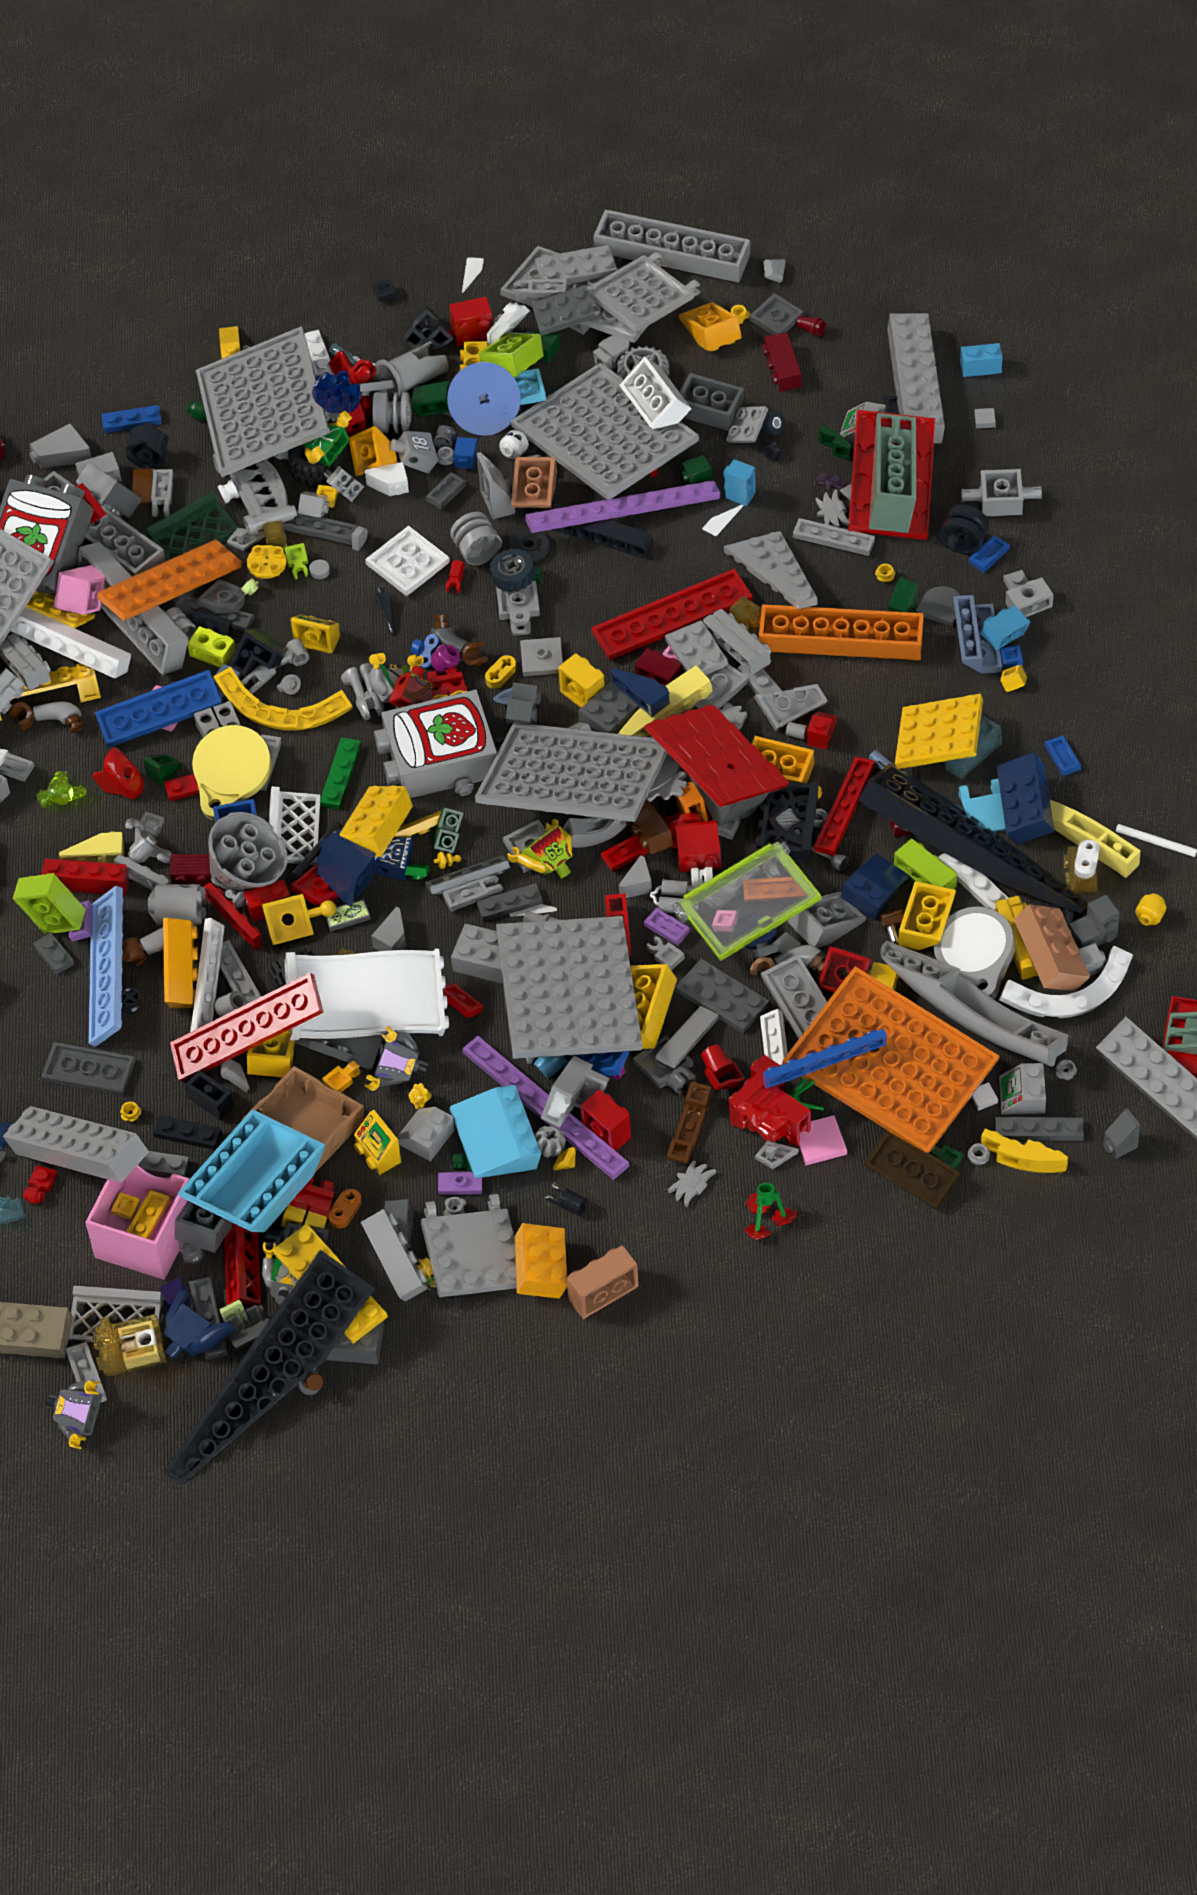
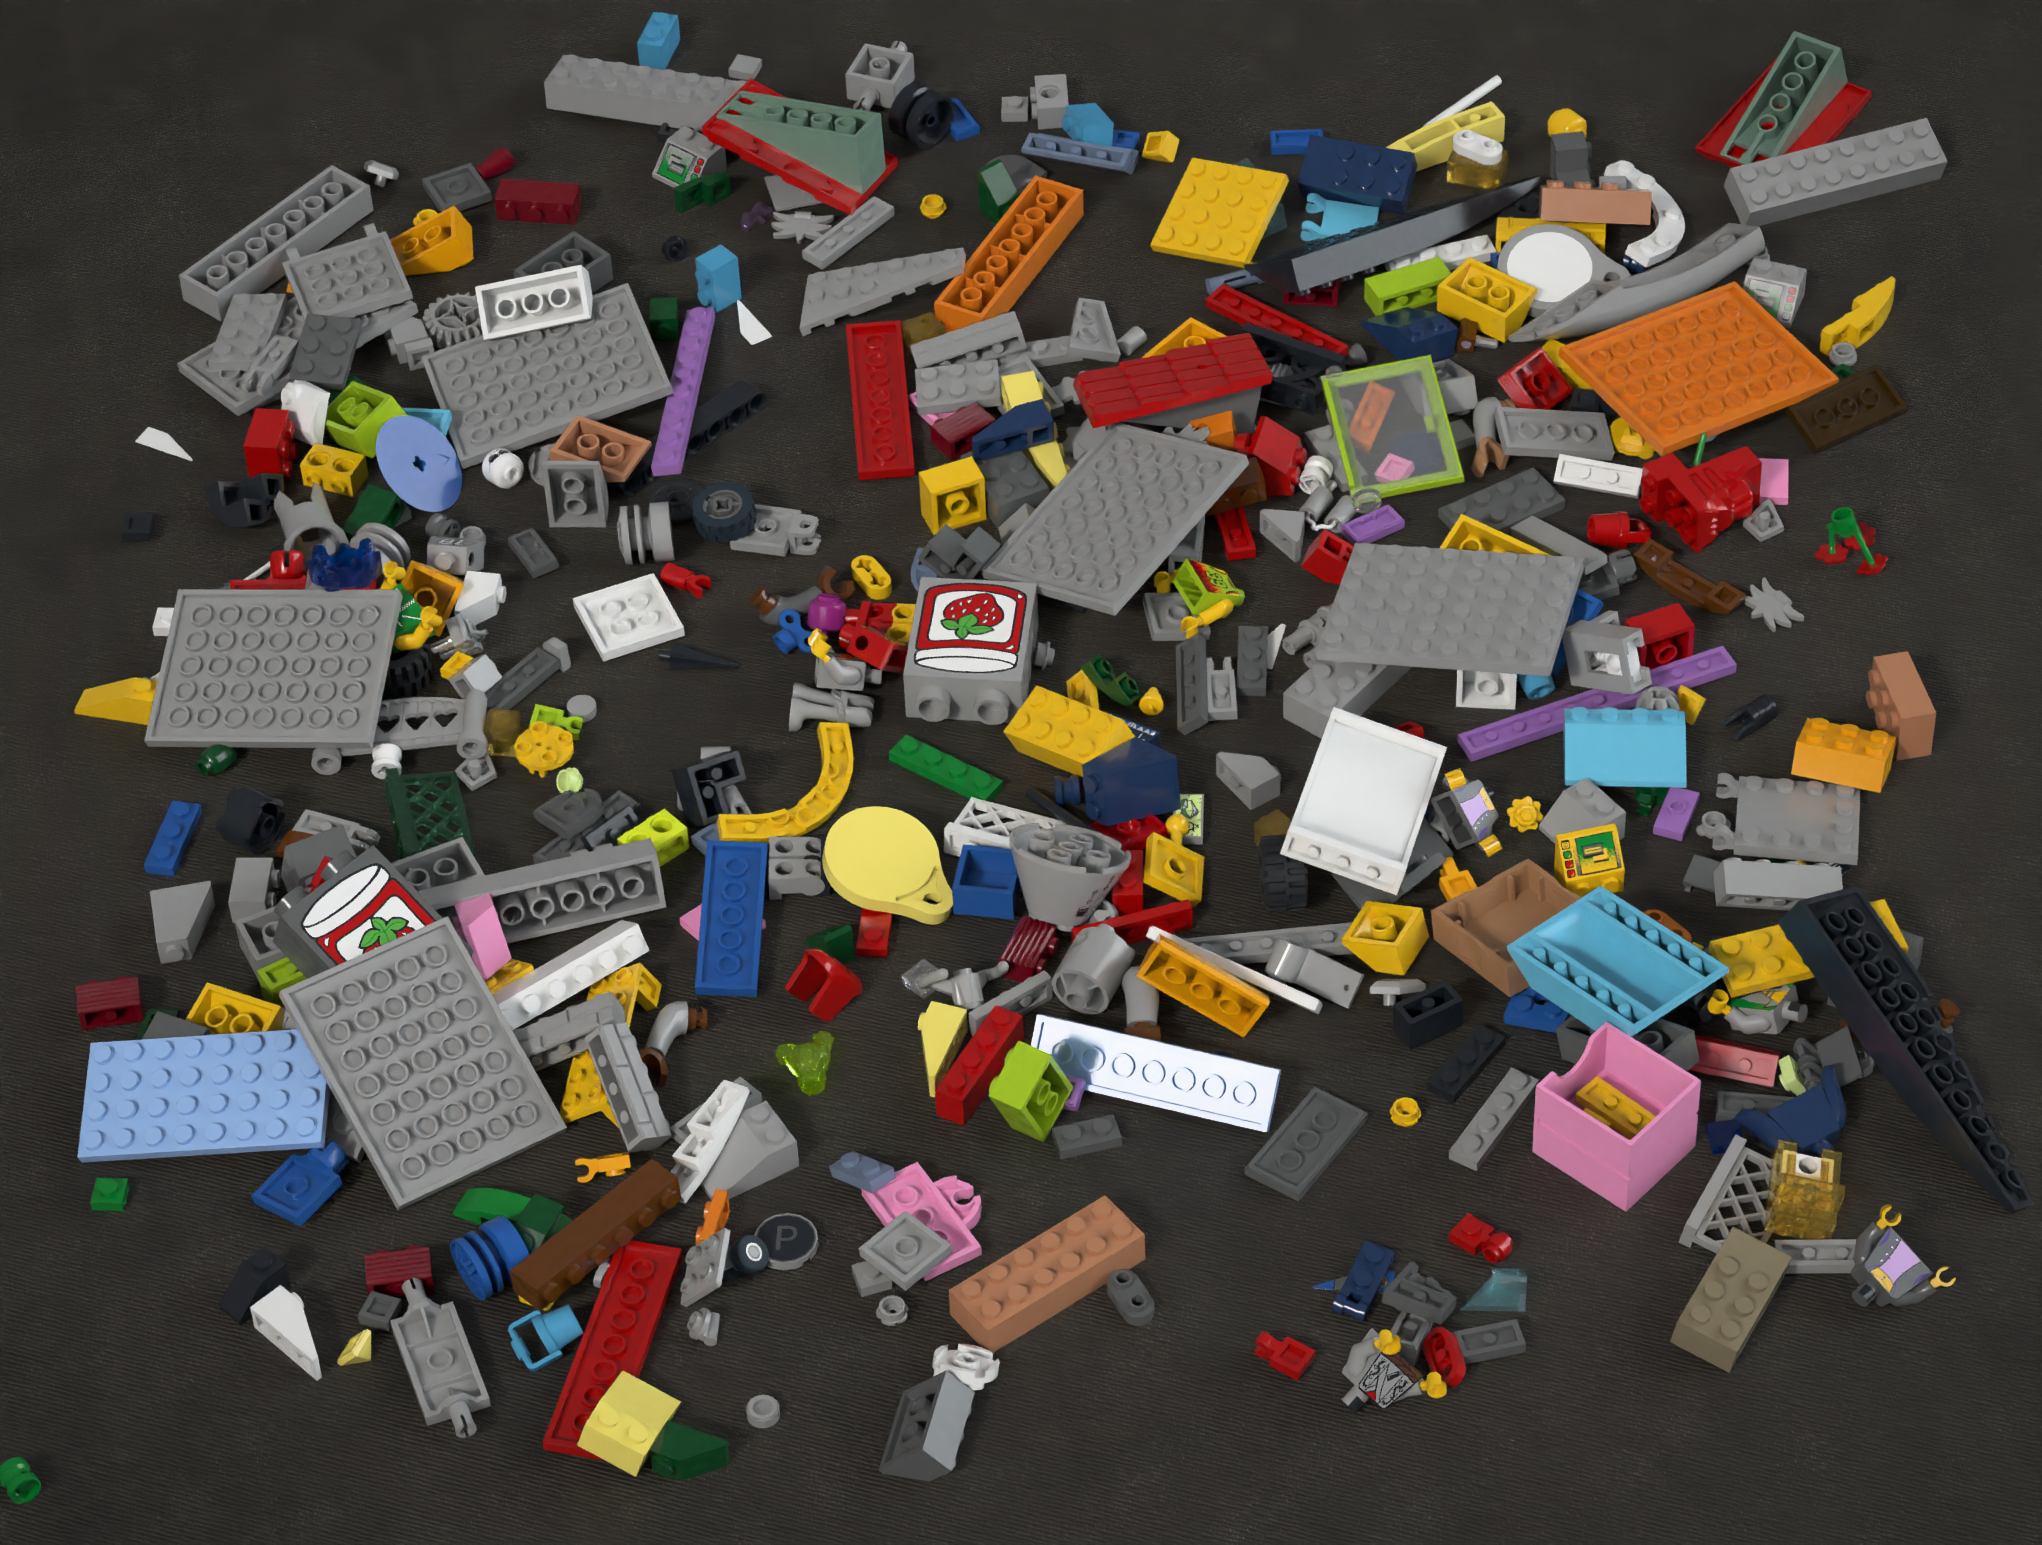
camera: 70 degrees left, 10 degrees down
light grey brick [3,1106,149,1183] -> none
orange plate [97,539,242,621] -> none
plate [170,973,324,1082] -> none
light grey plate [277,674,301,695] -> none
yellow slope [291,615,340,654] -> none
green plate [405,863,430,879] -> none
blue brick [453,437,478,469] -> none
light grey plate [520,637,563,677] -> none
light grey plate [646,936,685,970] -> none
light grey plate [726,406,784,443] -> none
dark grey plate [749,941,779,959] -> none
blue plate [763,1029,887,1089] -> none
red slope [807,712,838,750] -> none
dark grey plate [995,1117,1084,1141] -> none
dark grey slope [1103,1109,1140,1159] -> none

